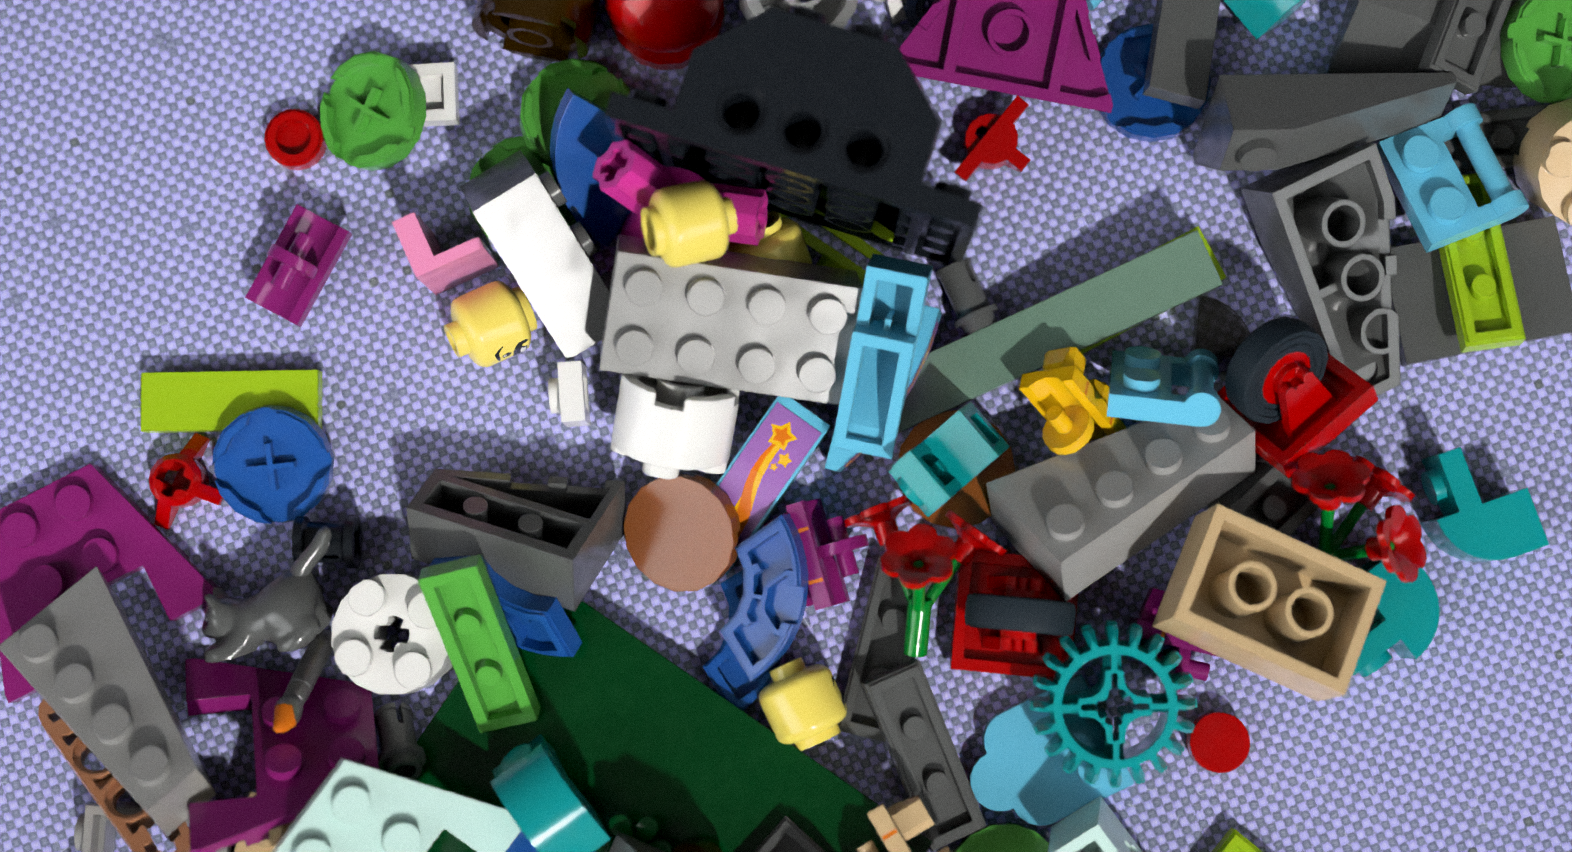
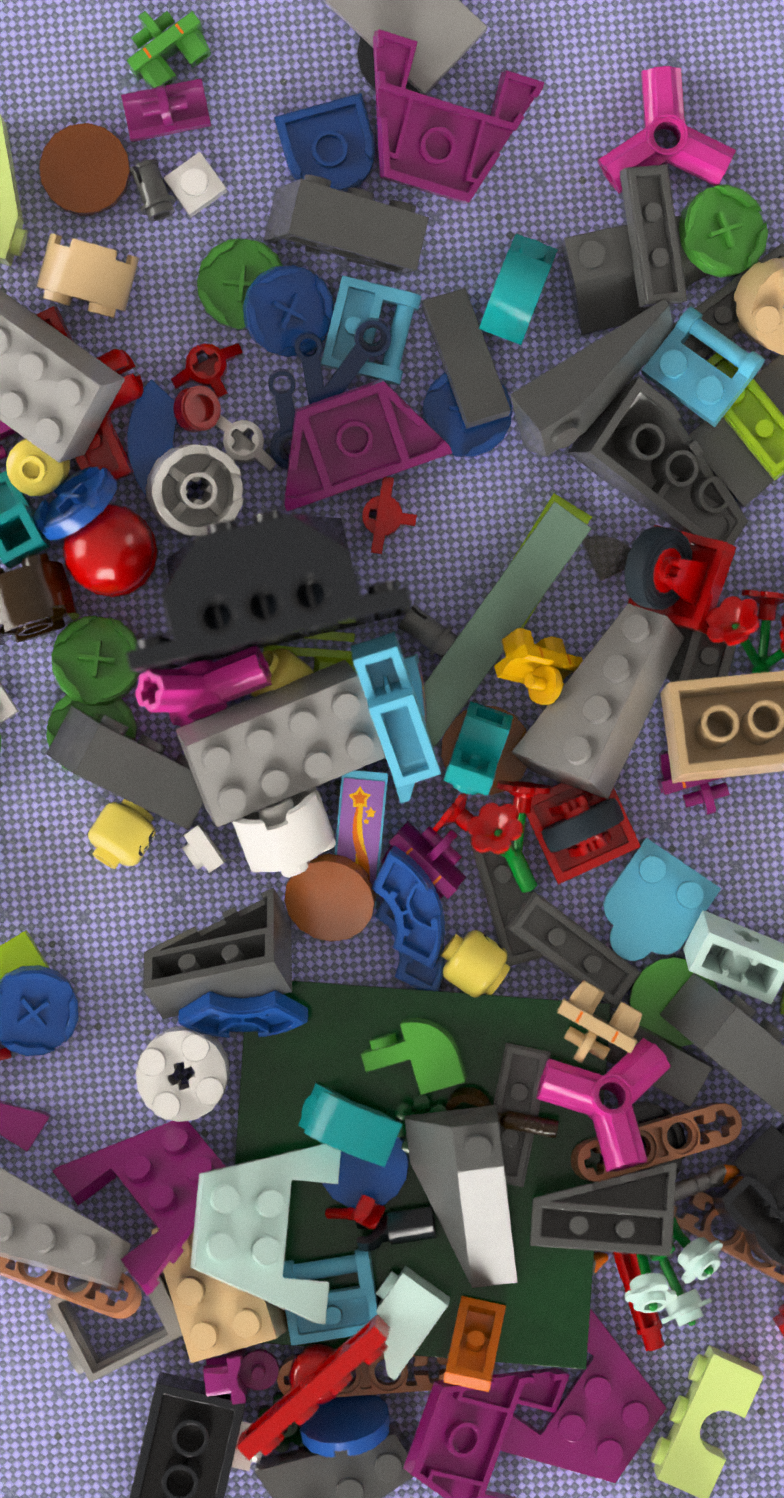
camera: 30 degrees left, 5 degrees up
dark grey animal [202,526,333,663] -> none
flat silver piece [273,629,333,733] -> none
black bush [292,515,363,569] -> none
dark grey pin [374,702,426,780] -> none
bright pink panel [392,212,499,295] -> none
bright green plate [418,554,541,733] -> none
blue tile [550,88,631,247] -> none
light yellow head [641,180,738,268] -> none
teal gear [1029,620,1197,788] -> none
medium azure plate [1107,346,1221,427] -> none
red tile [1186,712,1250,773] -> none
none -> bright green brick [361,1018,467,1095]

